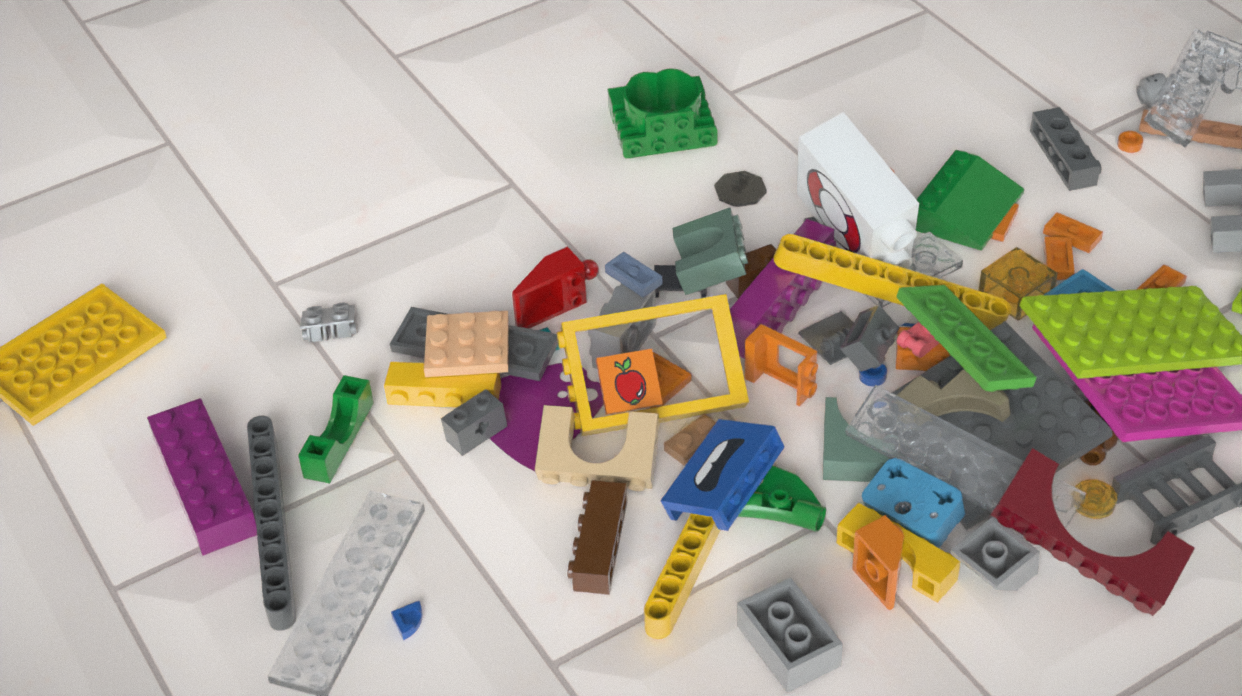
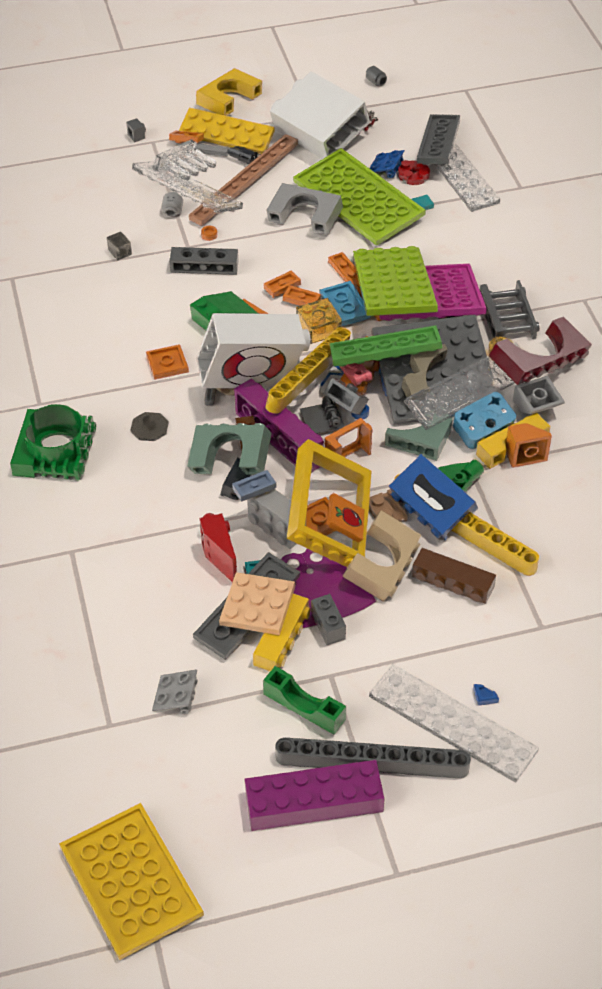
camera: 75 degrees left, 5 degrees up
light grey brick [737,577,843,693] -> none
none -> clear smoke brick [106,231,132,261]

